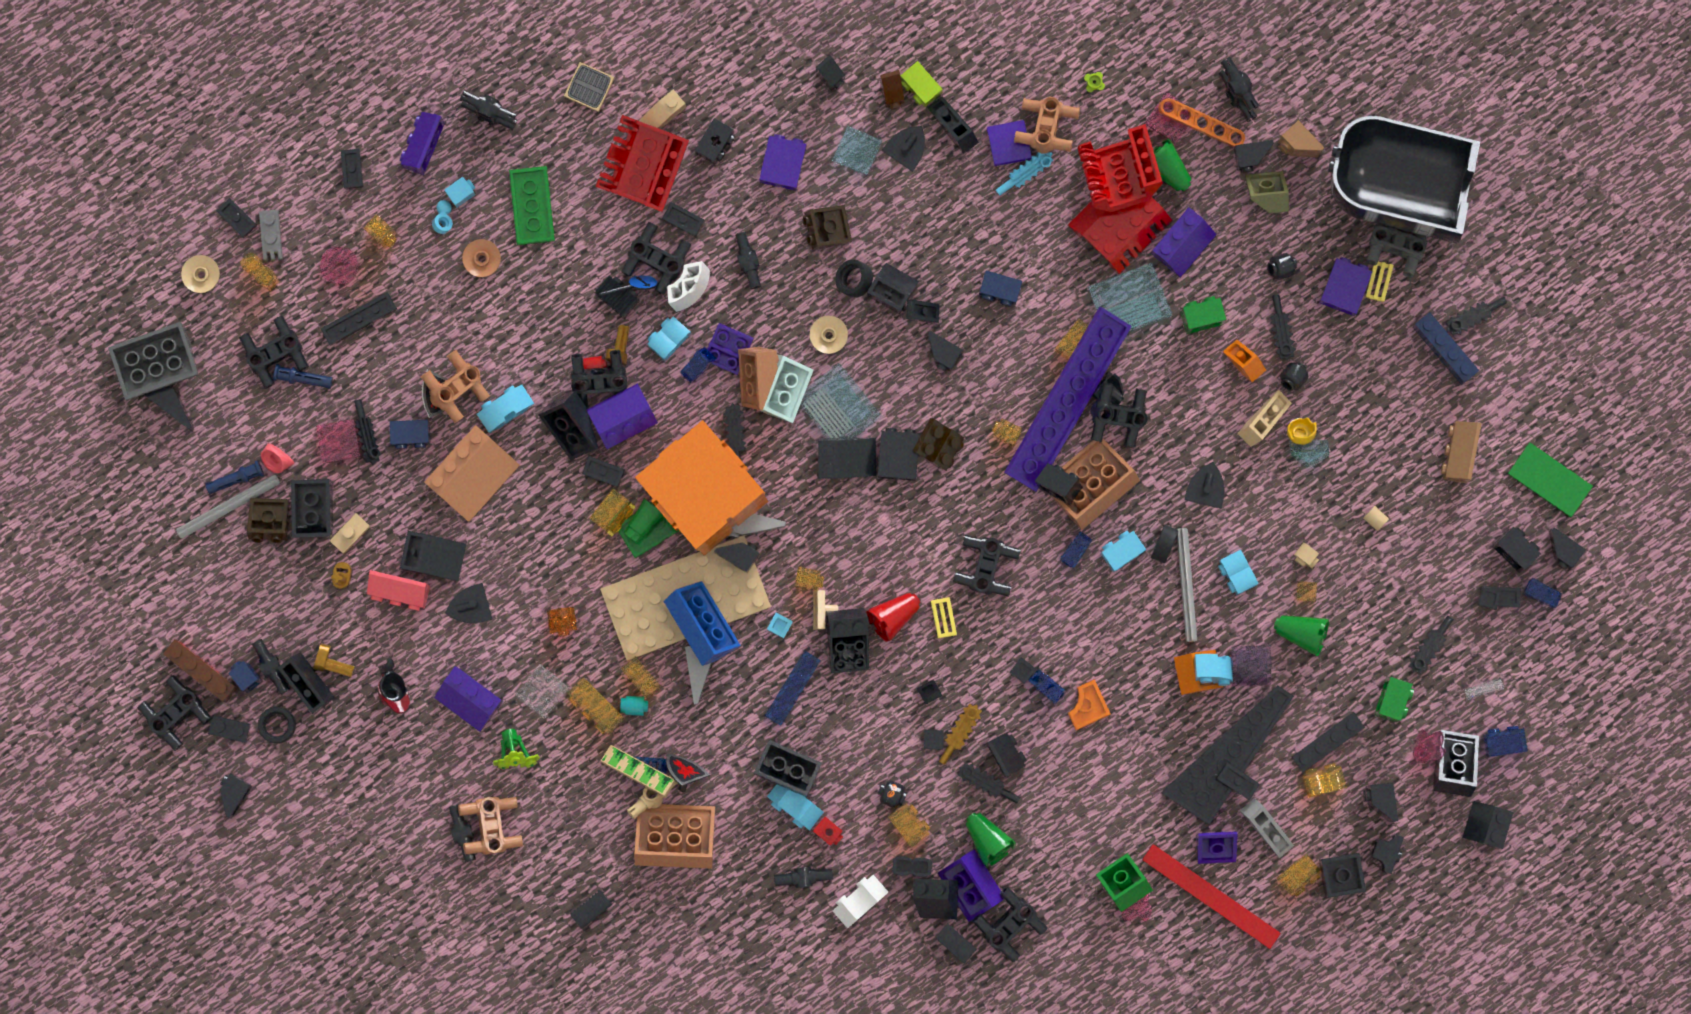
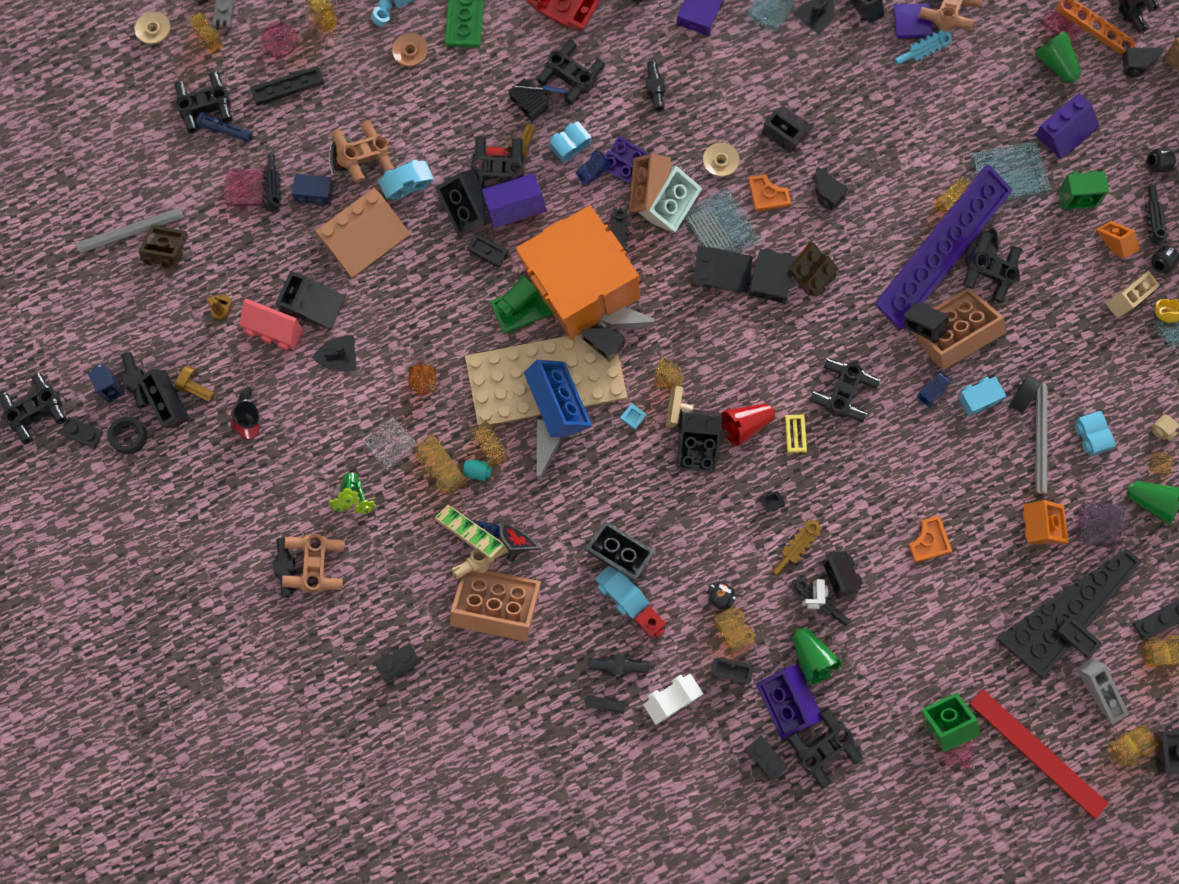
camera: 10 degrees right, 10 degrees down
dark grey slope [108,322,199,401] -> none
black slope [145,384,194,432] -> none
reddish brown brick [163,639,238,703] -> none
dark blue pin [205,460,264,495] -> none
black slope [220,773,252,819] -> none
coral piece [261,443,295,474] -> none
black brick [291,479,333,538] -> none
tan tile [330,513,371,554] -> none
dark purple slope [434,666,503,732] -> none
clear yellow brick [589,489,636,537] -> none
black plate [662,202,705,237] -> none
white brick [667,261,710,312] -> none
clear blue plate [765,650,821,726] -> none
dark brown plate [803,205,852,250] -> none
black tyre [835,259,873,298] -> none
black plate [906,300,939,323] -> none
black slope [913,879,959,919] -> none
black tile [924,730,944,750] -> none
dark blue brick [979,270,1022,307] -> none
clear yellow brick [992,418,1023,447] -> none
black plate [1009,657,1036,684] -> none
clear blue leg [1028,669,1066,705] -> none
red slope [1067,197,1172,275] -> none
red slope [1077,124,1163,212] -> none
black shield [1184,462,1225,509] -> none
medium azure brick [1194,654,1233,686] -> none
dark purple slope [1196,832,1238,864] -> none
olive slope [1245,171,1289,213] -> none
none -> black axle [585,695,626,714]
none -> orange tile [748,174,791,212]
none -> white bracket [802,579,828,610]

